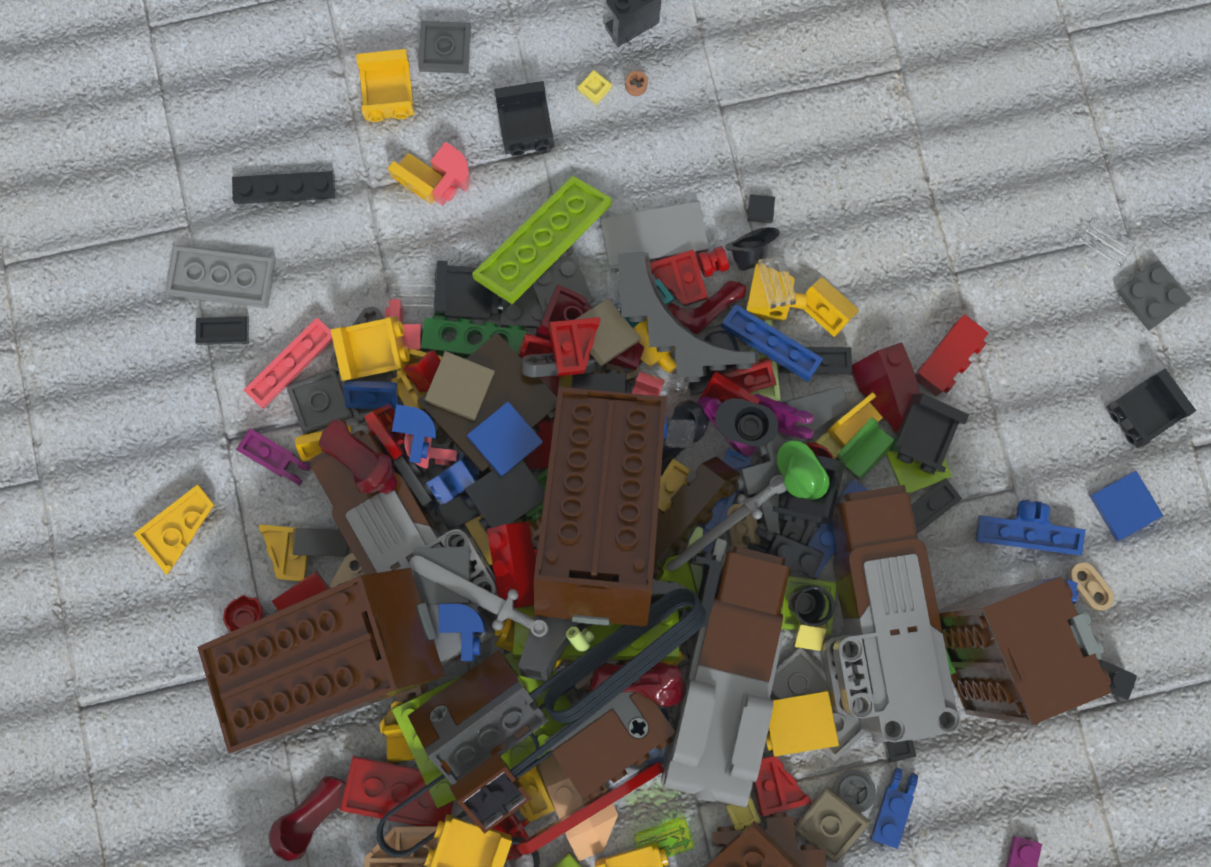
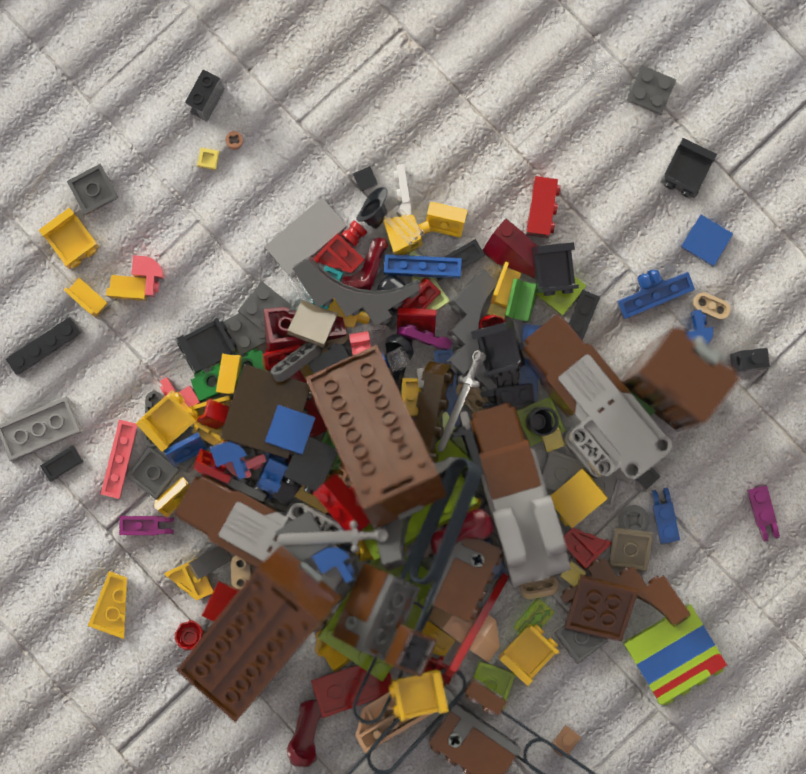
camera: 25 degrees left, 5 degrees up
dark red hair [319,419,397,494] -> none
dark tan tile [425,351,495,421] -> none
lime plate [472,176,612,304] -> none
black panel [494,81,554,156] -> none
red wing [548,317,601,376] -> none
yellowish green arm [566,627,594,652] -> none
black piece [715,398,778,446] -> none
magenta hinge [754,394,814,439] -> none
bright green piece [777,440,829,500] -> none
none -> yellow panel [64,278,108,318]
none -> yellow panel [216,354,242,395]
none -> white hinge [393,164,411,217]
none -> tan plate [520,576,559,599]

